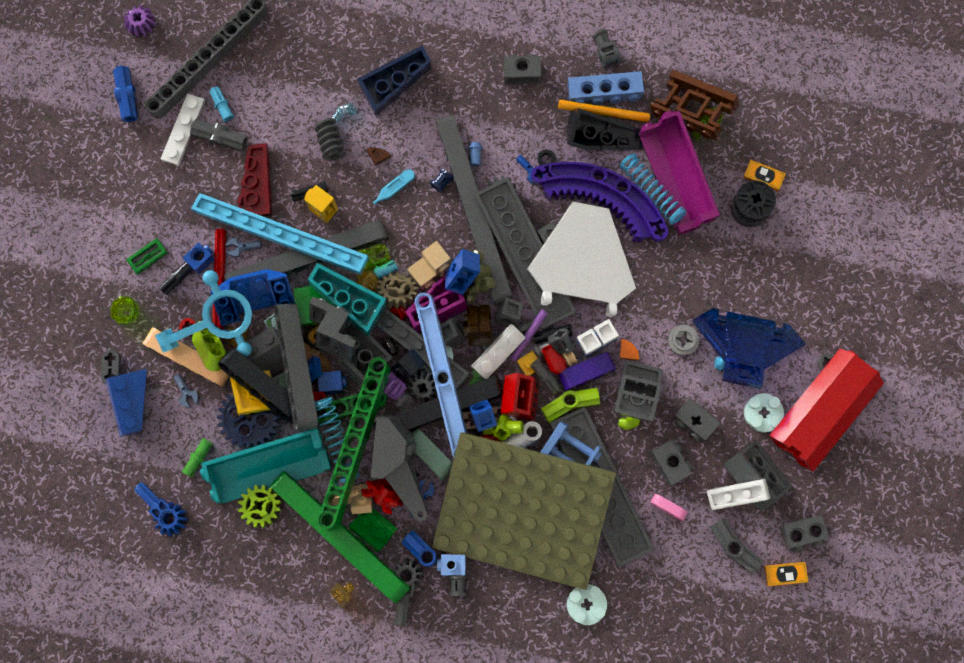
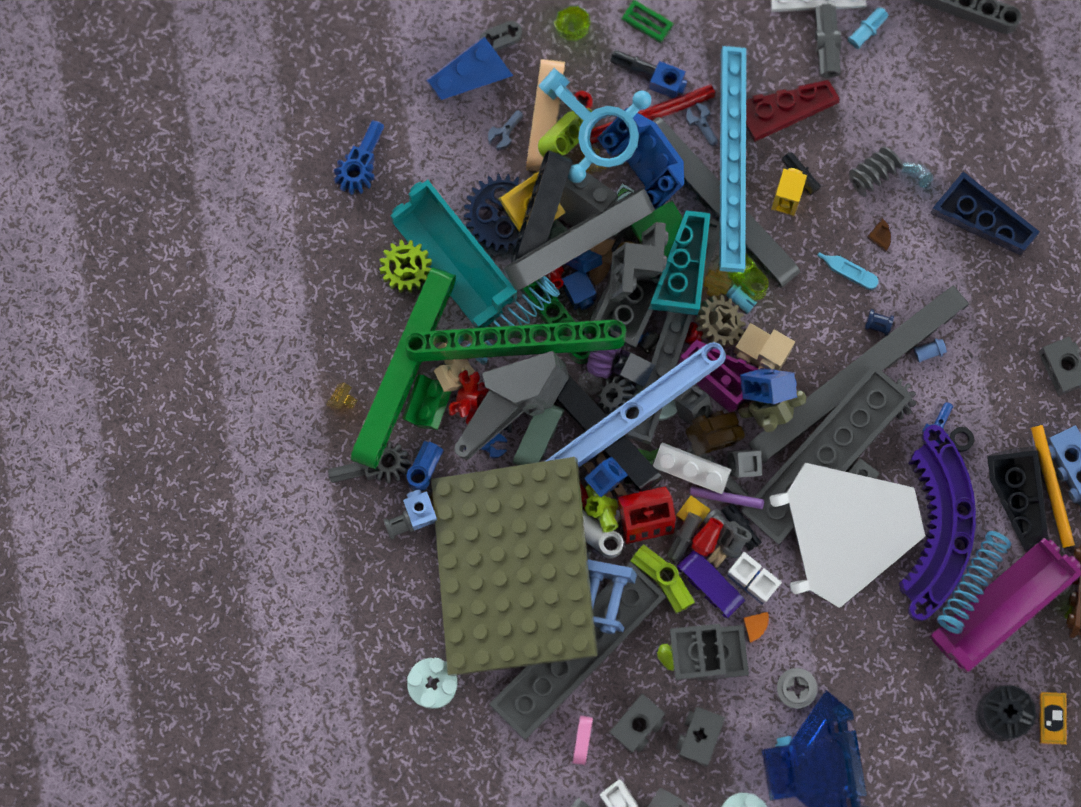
camera: 65 degrees right, 0 degrees up
bright green pin [182,438,213,478] -> none

